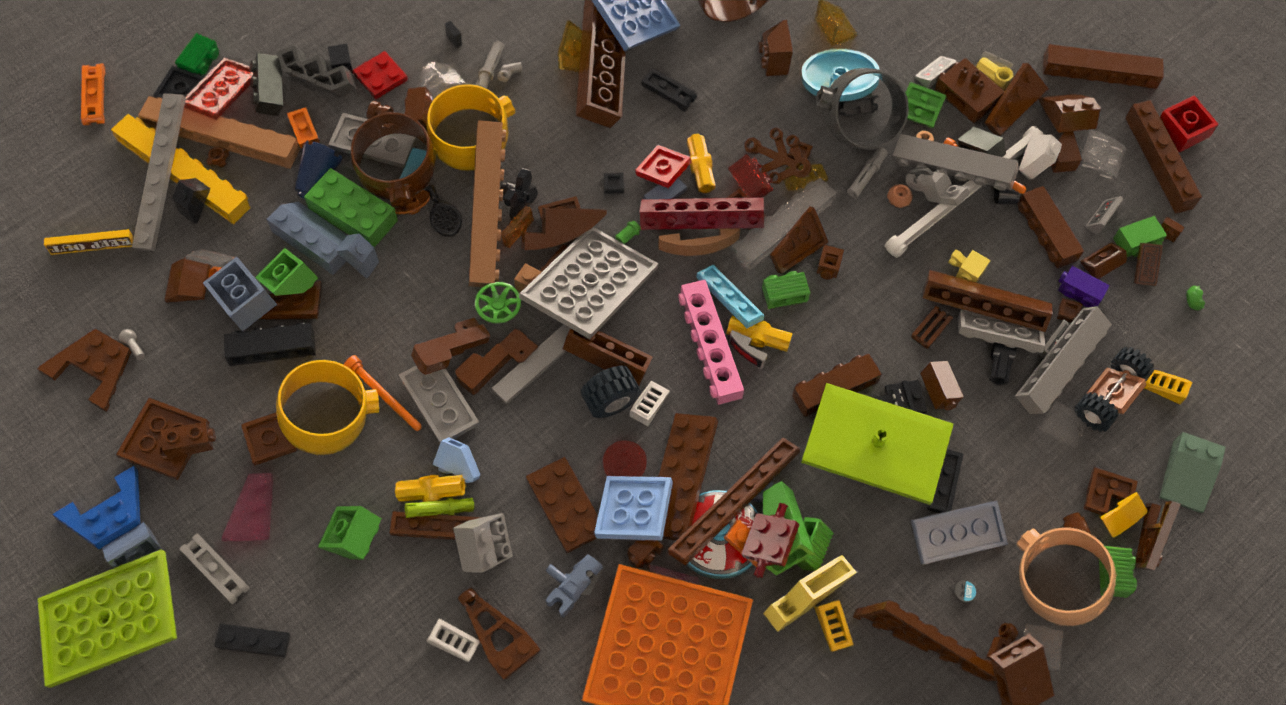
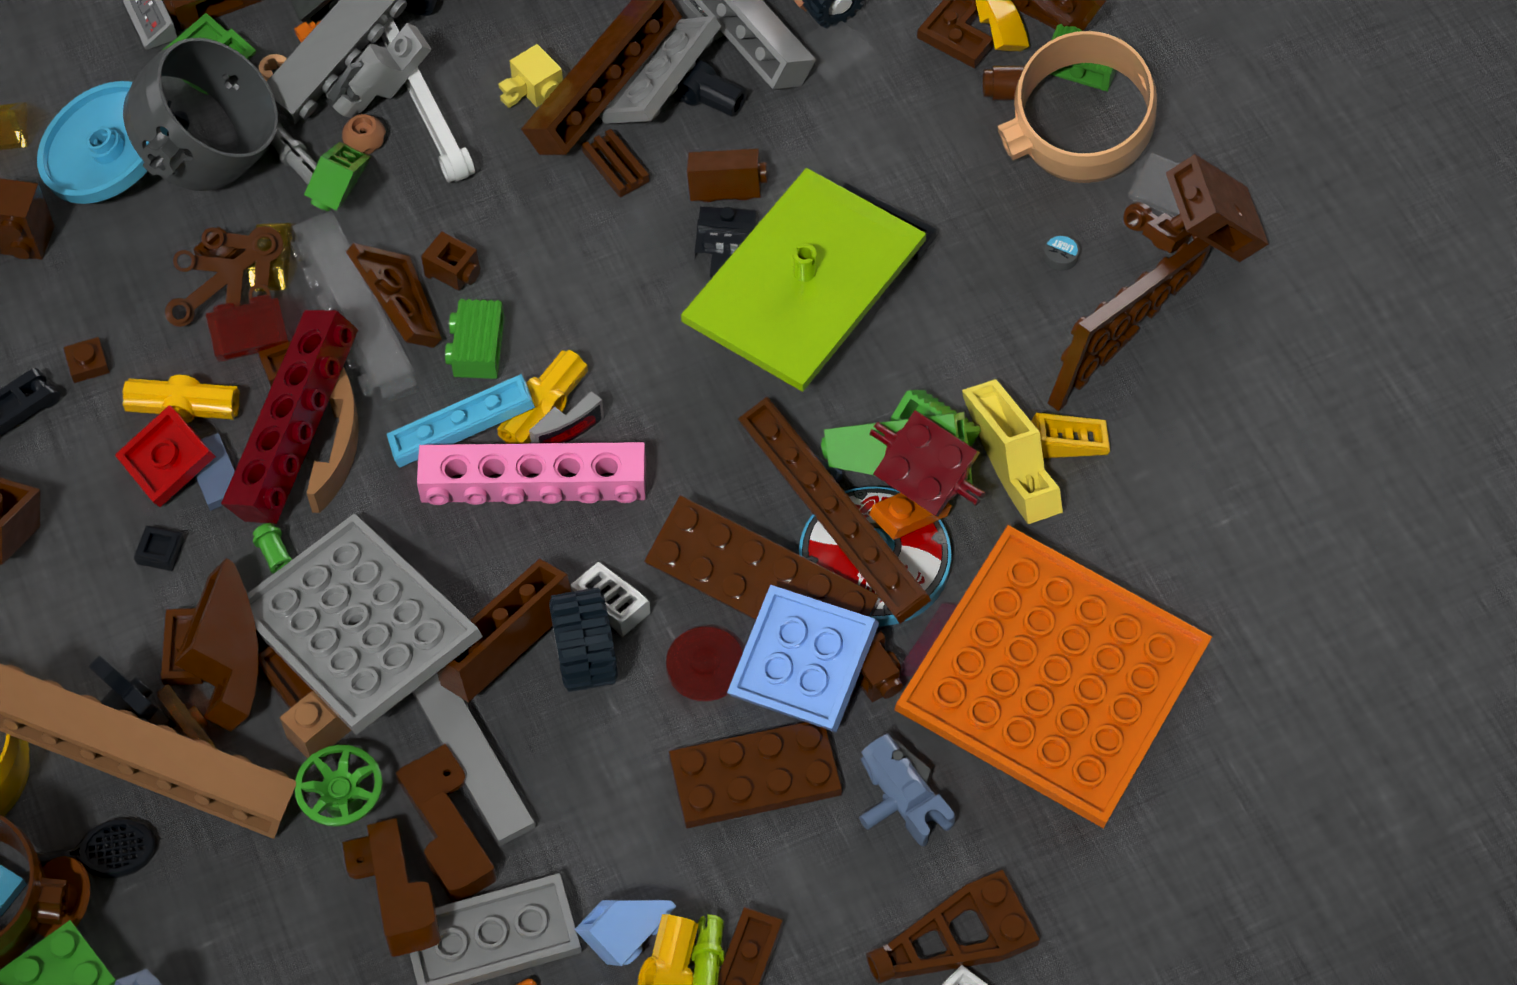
camera: 70 degrees left, 5 degrees down
light grey slope [453,513,513,573] -> none
reddish brown brick [792,353,882,417] -> none
sand blue tile [911,501,1008,564] -> none
none -> reddish brown plate [63,337,110,384]
none -> bright green slope [304,141,371,211]

